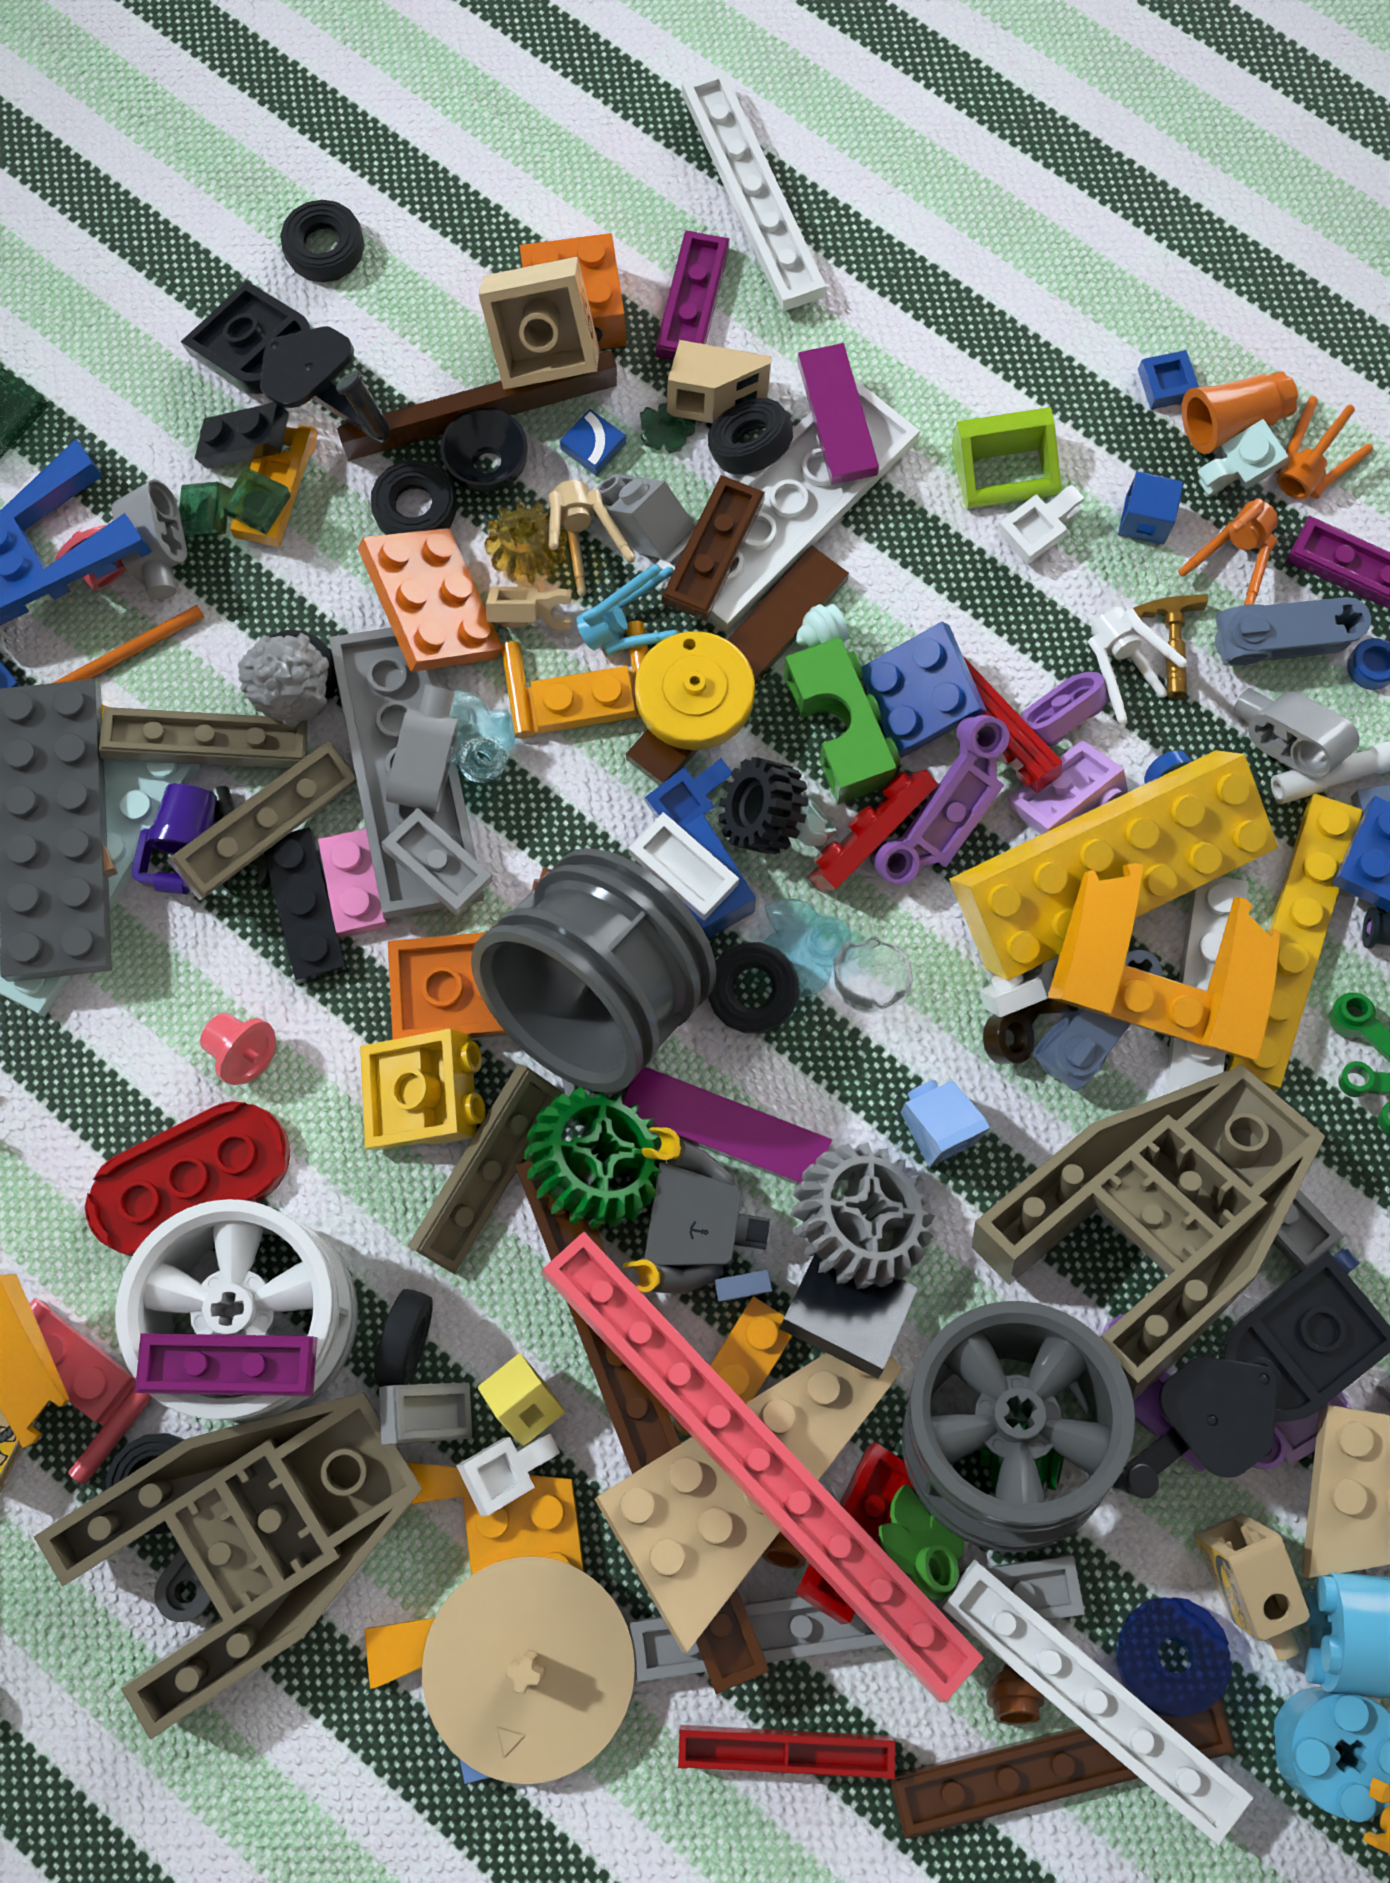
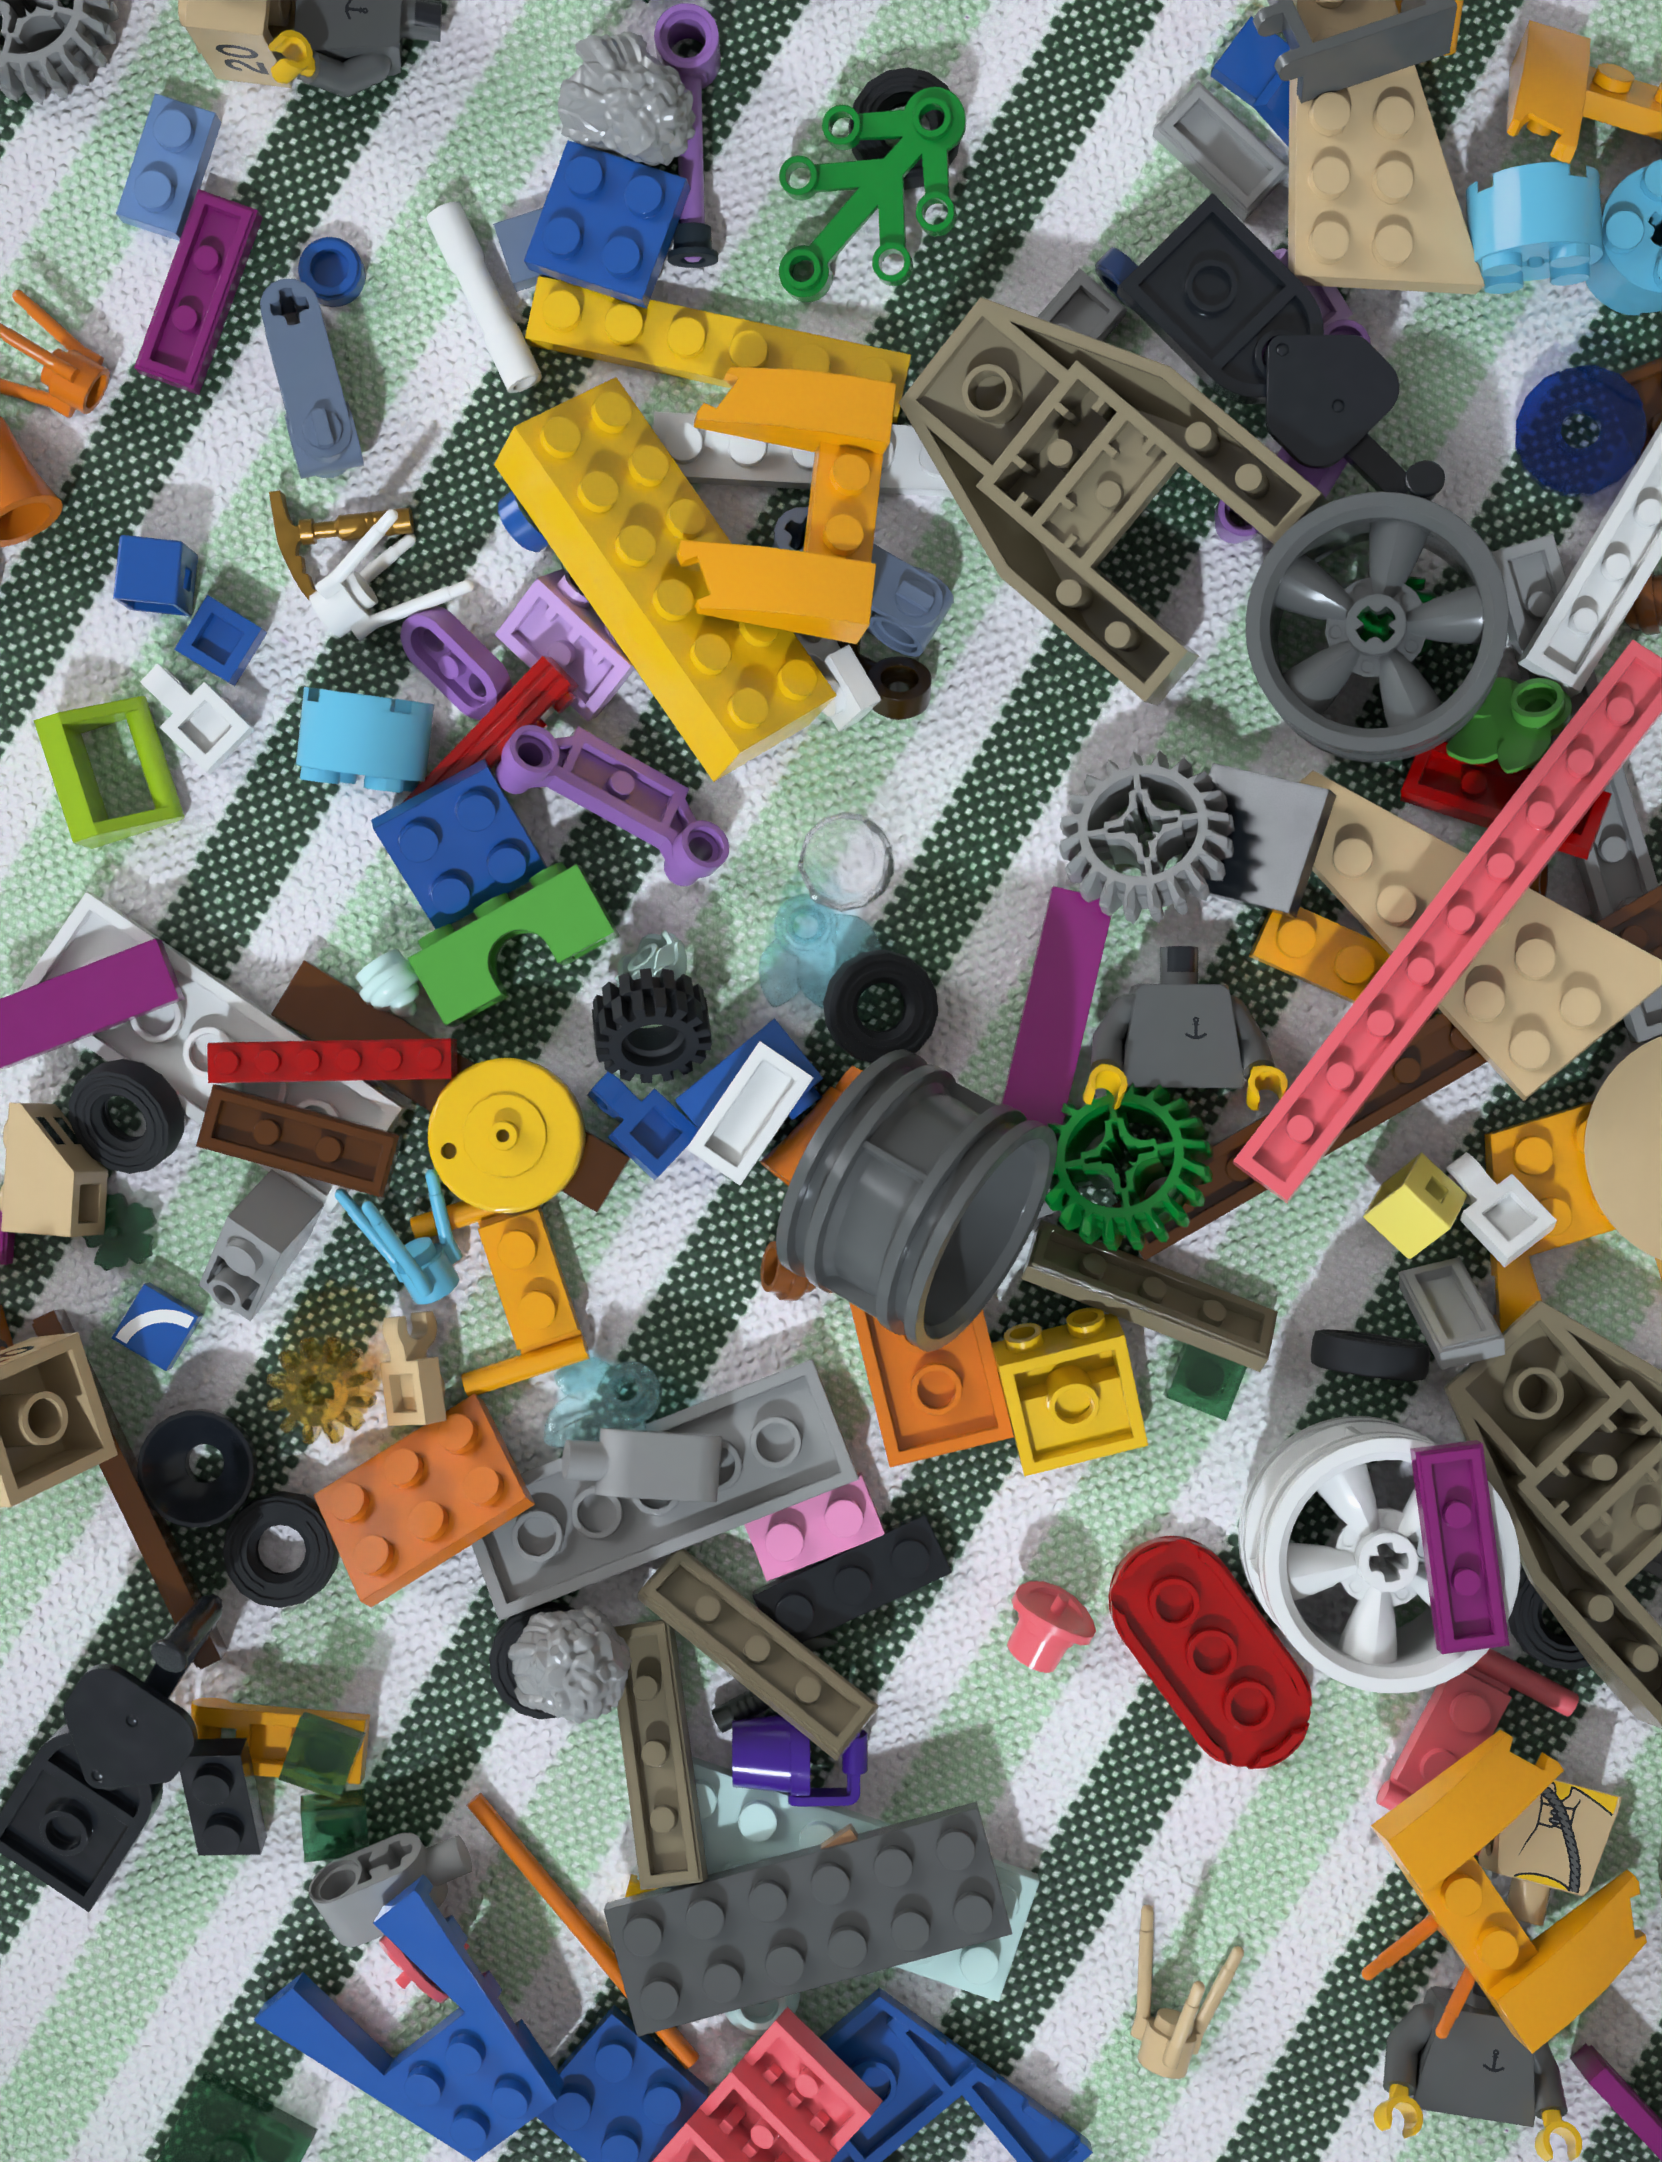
camera: 100 degrees left, 15 degrees up
light grey plate [381,808,493,916] -> none
tan plant [548,480,635,597] -> none
sand blue tile [714,1269,772,1303] -> none
red plate [807,769,938,891] -> none
light blue slope [900,1080,990,1168] -> none
orange plant [1178,498,1278,605] -> none
tan torso [1193,1513,1310,1661] -> none
light aqua plate [1197,419,1289,497] -> none
light grey piece [1233,688,1360,779] -> none
none -> blue plate [174,595,267,687]
none -> red piece [207,1038,457,1084]
none -> medium azure brick [296,687,434,793]
none -> clear green plate [1163,1343,1247,1421]

